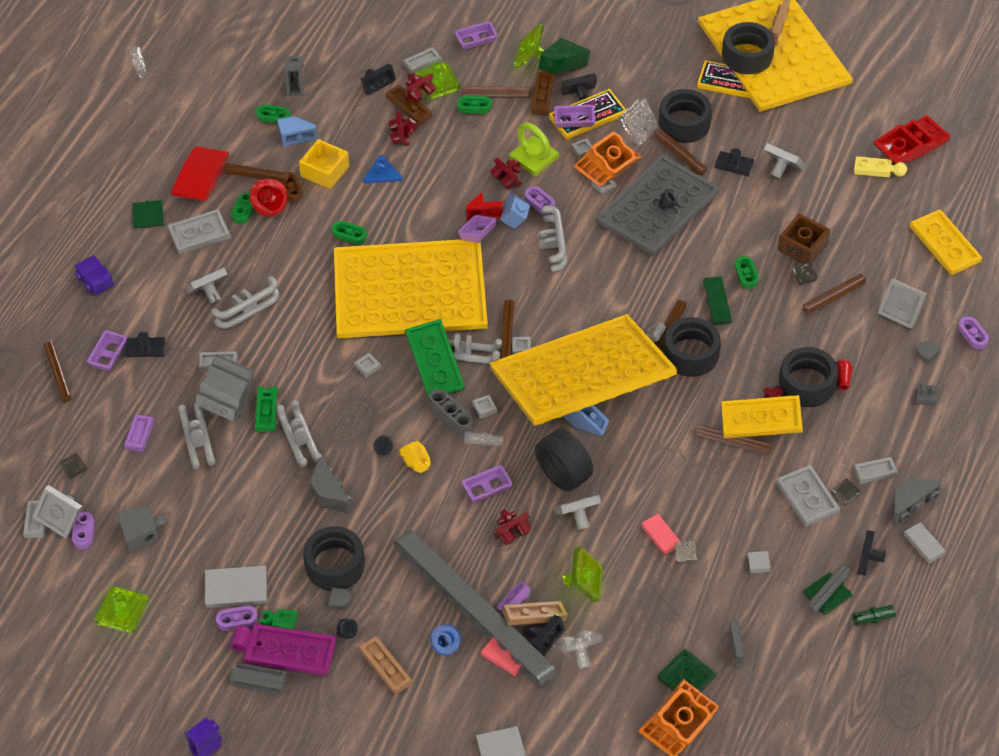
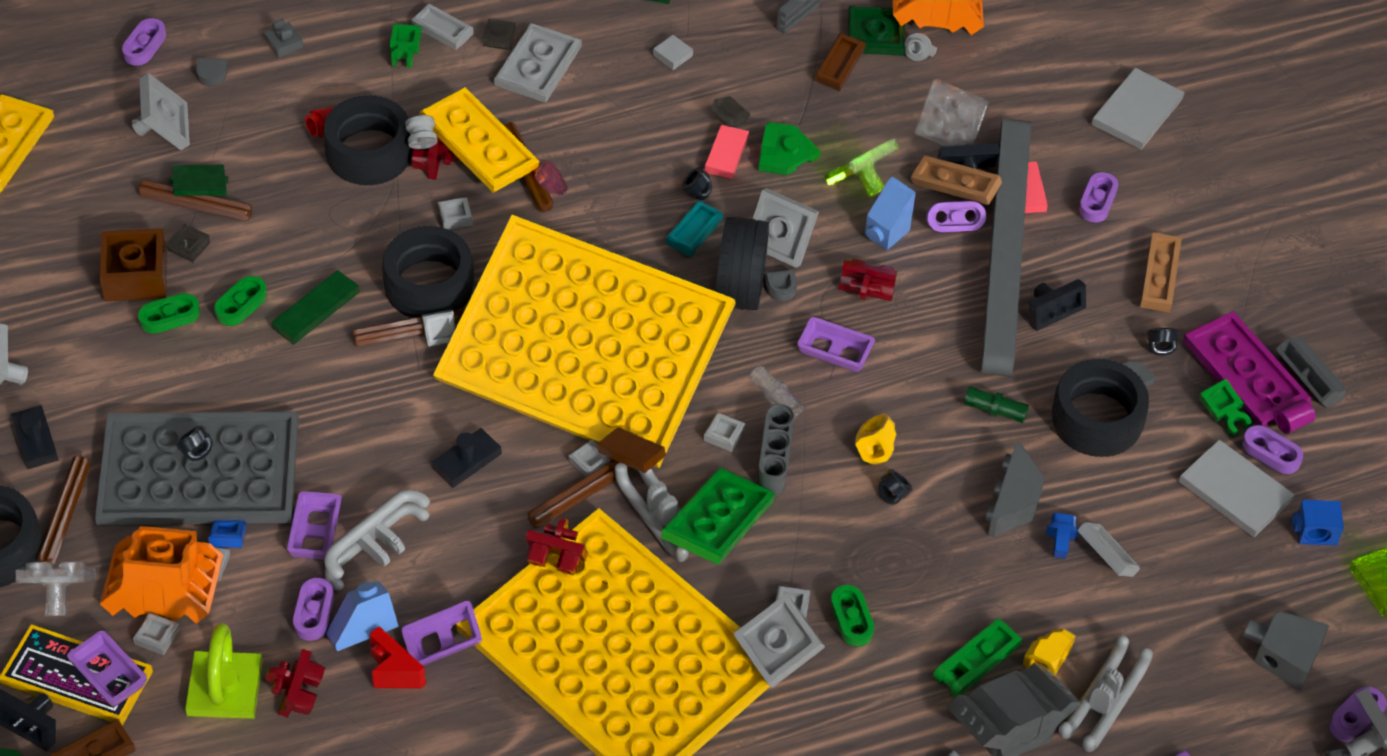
camera: 135 degrees left, 0 degrees up
light grey piece [277,400,322,468] -> none
plate [430,624,461,655] -> none
none -> green plate [138,293,200,334]
none -> dark green piece [170,165,228,196]
none -> blue tile [209,520,247,548]
none -> medium lavender piece [287,491,342,560]
none -> green plate [390,24,422,68]
none -> light grey wheel [405,115,438,149]
none -> black tile [432,428,502,488]
none -> light grey tile [438,197,473,230]
none -> dark red hips [526,518,588,575]
none -> clear pink tile [535,161,568,196]
none -> reddish brown tile [597,427,666,473]
none -> teal tile [666,201,723,257]
none -> black tile [682,167,712,200]
none -> light grey tile [734,594,825,688]
none -> green plate [758,122,820,175]
none -> dark grey tile [764,270,797,301]
none -> reddish brown tile [815,33,865,91]
none -> green plate [830,585,874,647]
none -> medium blue slope [865,176,915,250]
none -> light grey plate [904,33,937,61]
none -> dark green pin [964,386,1029,423]
none -> yellow rock [1023,628,1076,676]
none -> black tile [1029,279,1086,331]
none -> blue piece [1046,513,1080,559]
none -> light grey tile [1077,522,1140,577]
none -> medium lavender plate [1079,172,1118,223]
none -> blue brick [1292,500,1344,546]

